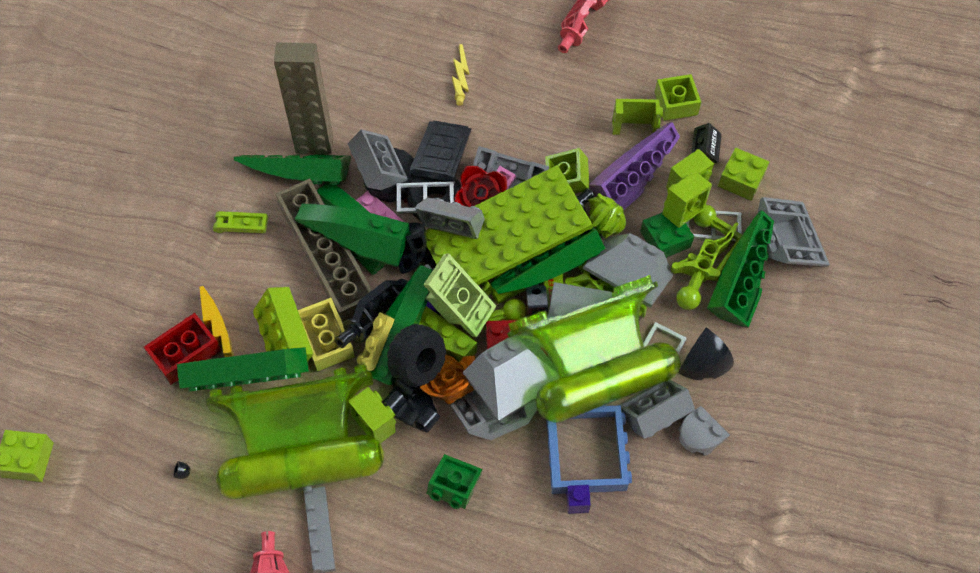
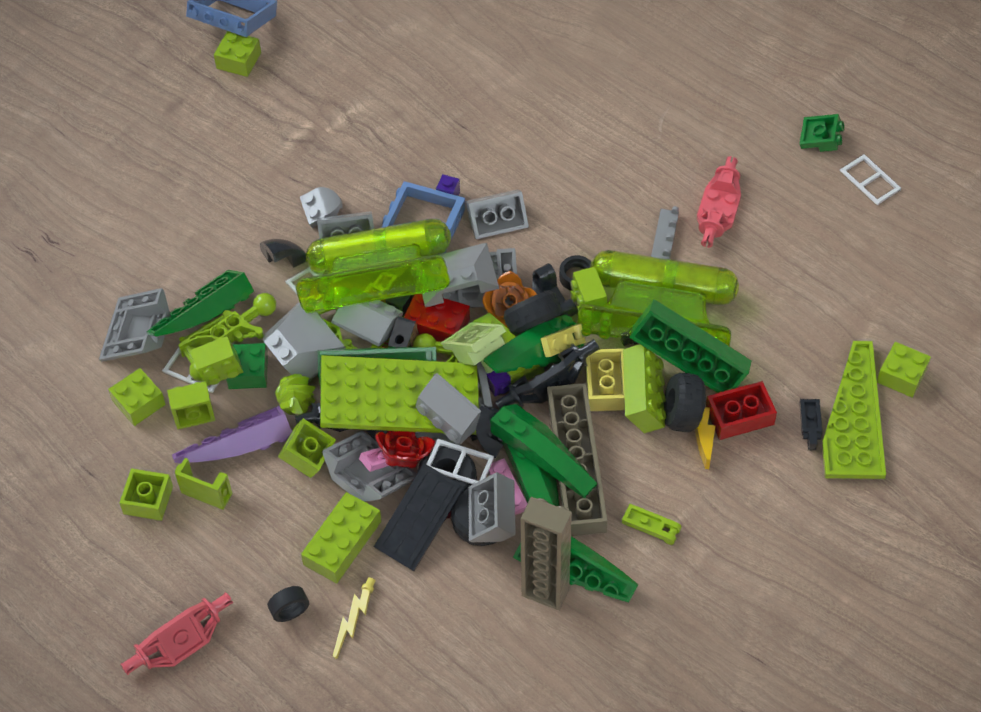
camera: 155 degrees left, 5 degrees down
black hinge [173,461,190,479] -> none
green plate [426,454,483,509] -> none
pearl dark grey panel [691,123,722,163] -> none
none -> black tyre [267,586,310,622]
none -> lime brick [301,492,382,584]
none -> light grey slope [465,189,529,239]
none -> black tyre [559,255,594,291]
none -> black tyre [664,373,706,432]
none -> black hinge [799,399,823,450]
none -> lime wing [822,341,886,479]

